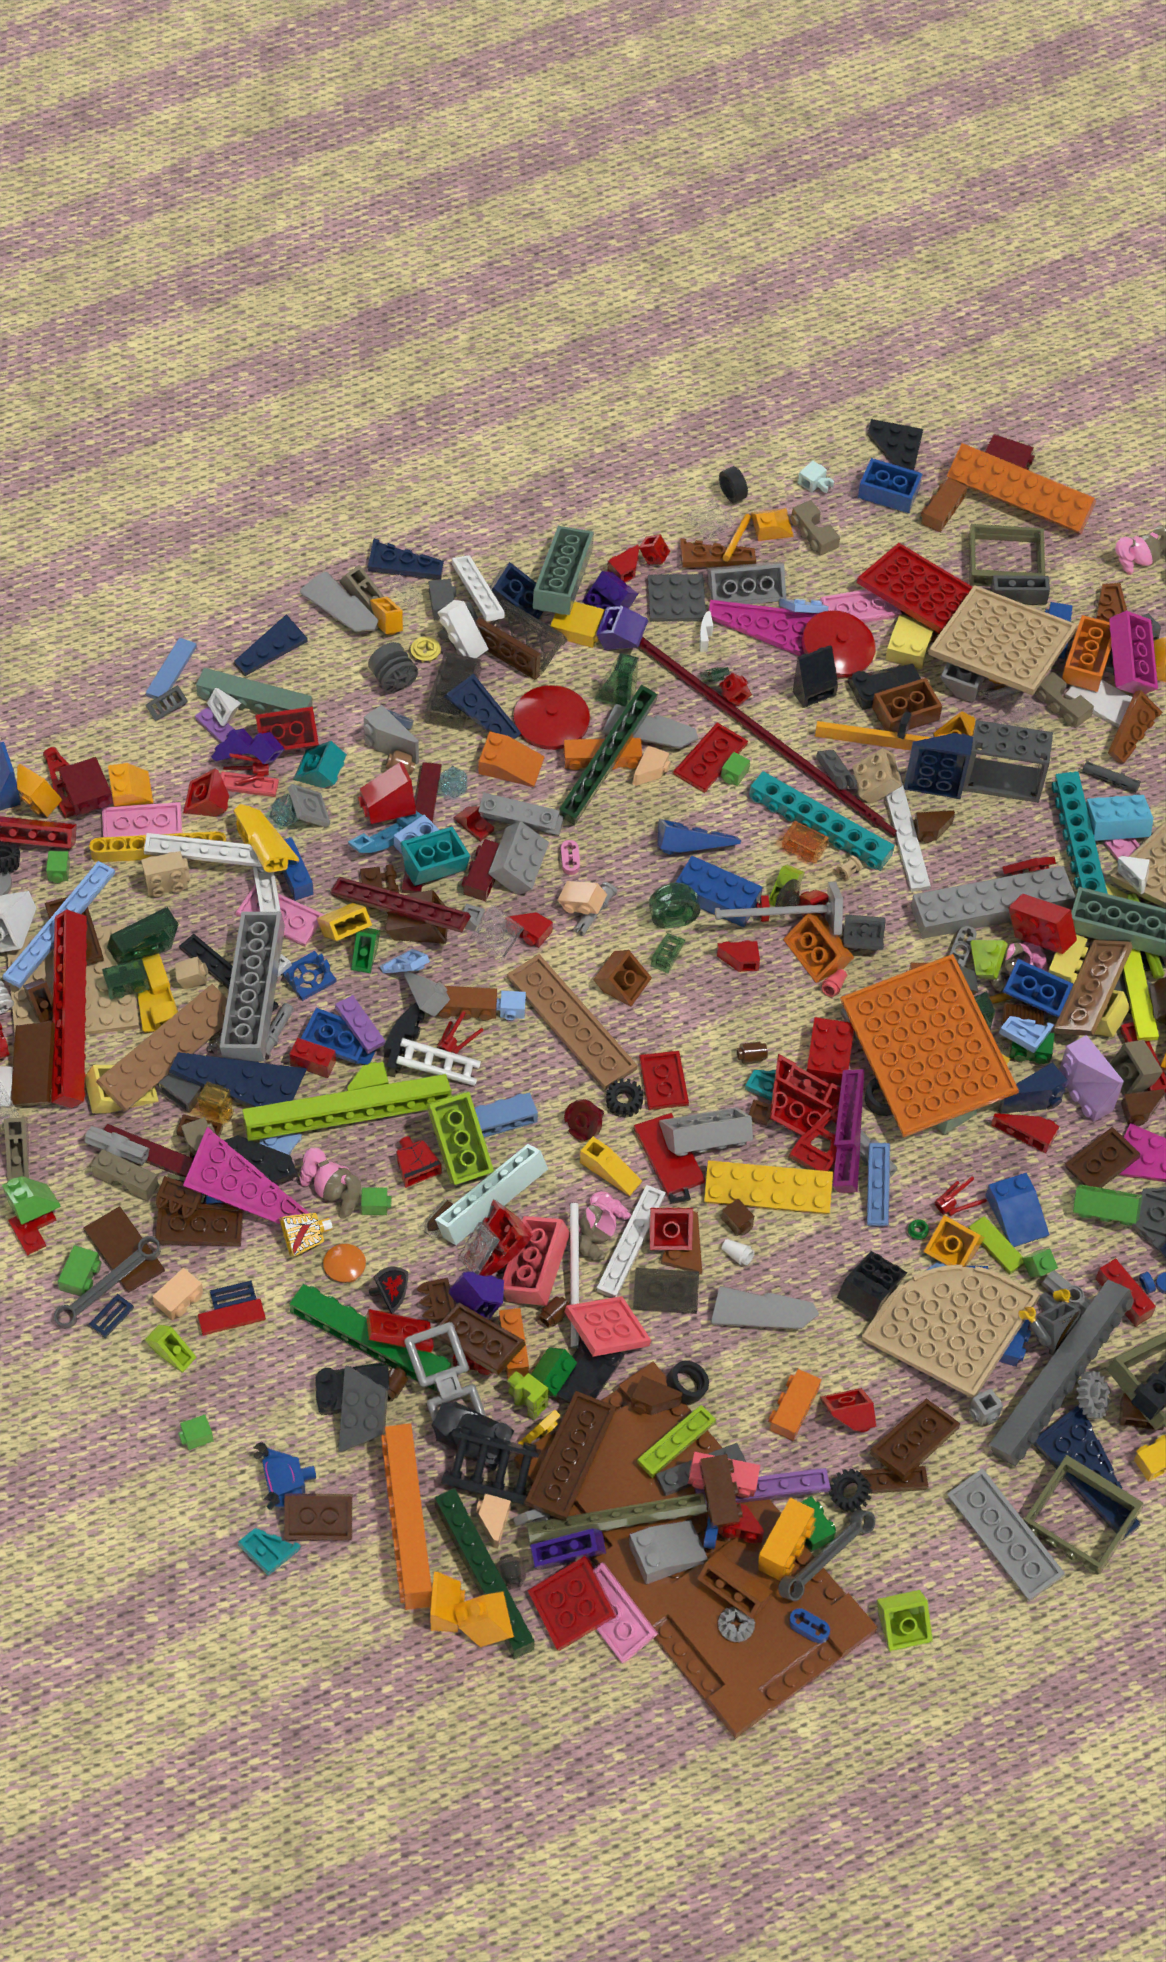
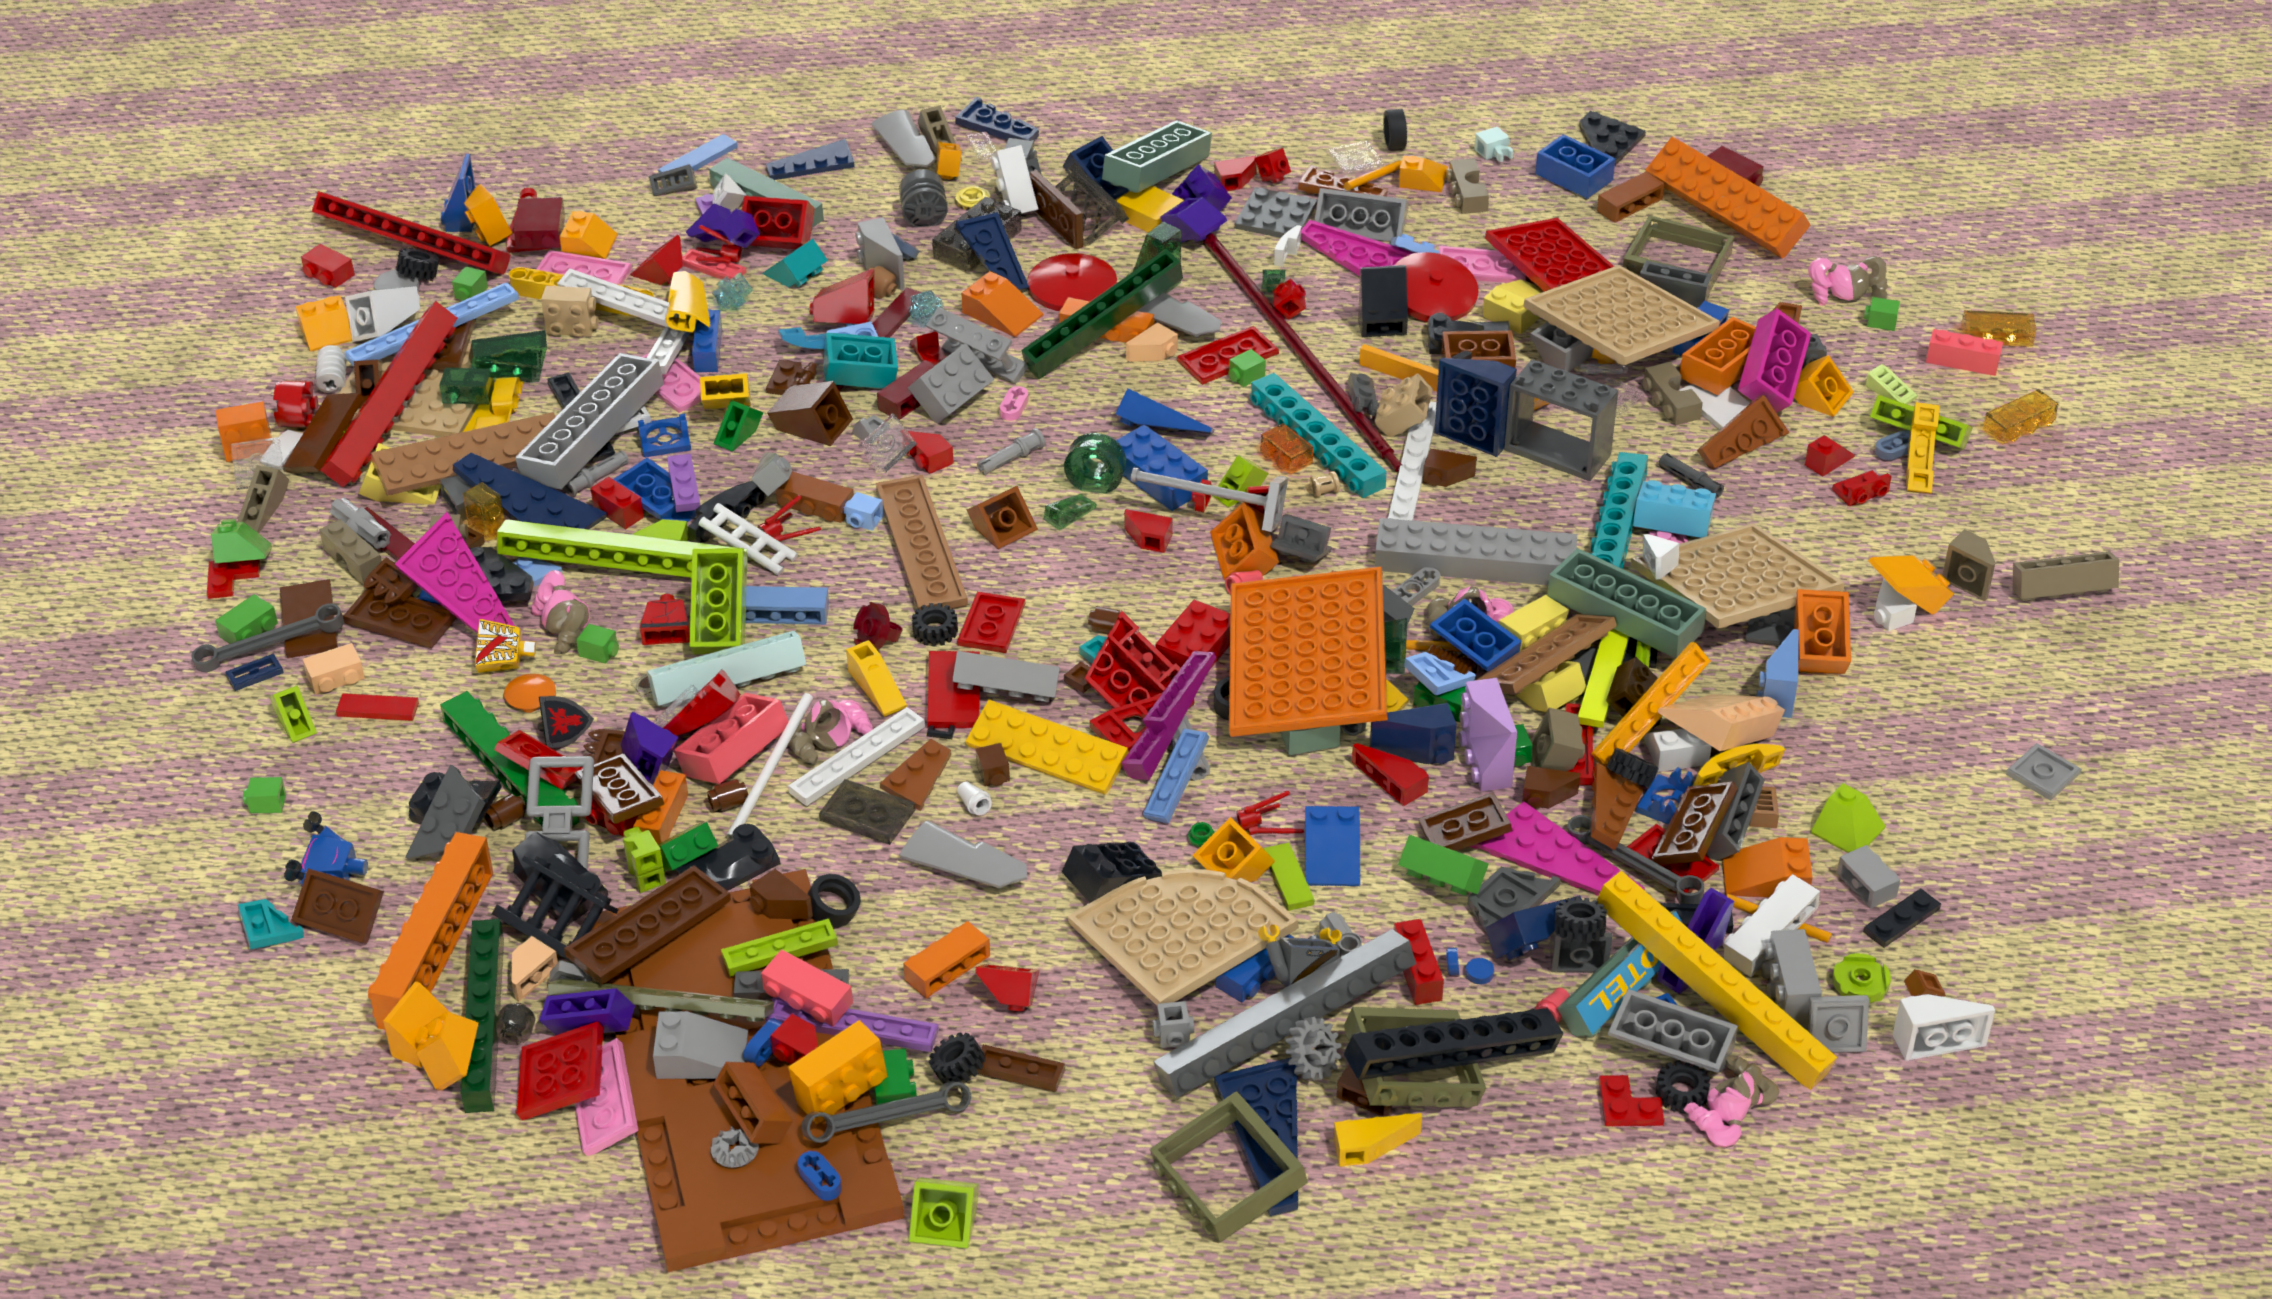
camera: 25 degrees right, 15 degrees down
tan brick [175,957,208,989] -> none
dark blue tile [210,1280,256,1310] -> none
light grey tile [288,784,331,827] -> none
dark red tile [330,877,471,933] -> none
light blue wing [379,949,430,973] -> none
white plate [452,555,504,621] -> none
yellow wing [518,1409,561,1445] -> none
light nougat brick [557,881,607,915] -> none
coral plate [564,1296,651,1356] -> none
red slope [649,1208,693,1250] -> none
reddish brown brick [699,1454,743,1529] -> none
clear smoke dish [775,879,801,916] -> none
reddish brown plate [870,1398,960,1480] -> none
light grey plate [947,1468,1065,1602] -> none
lime wing [971,940,1008,979] -> none
red plate [1002,856,1056,875] -> none
red brick [1008,893,1077,954] -> none
bright green brick [1022,1249,1058,1277] -> none

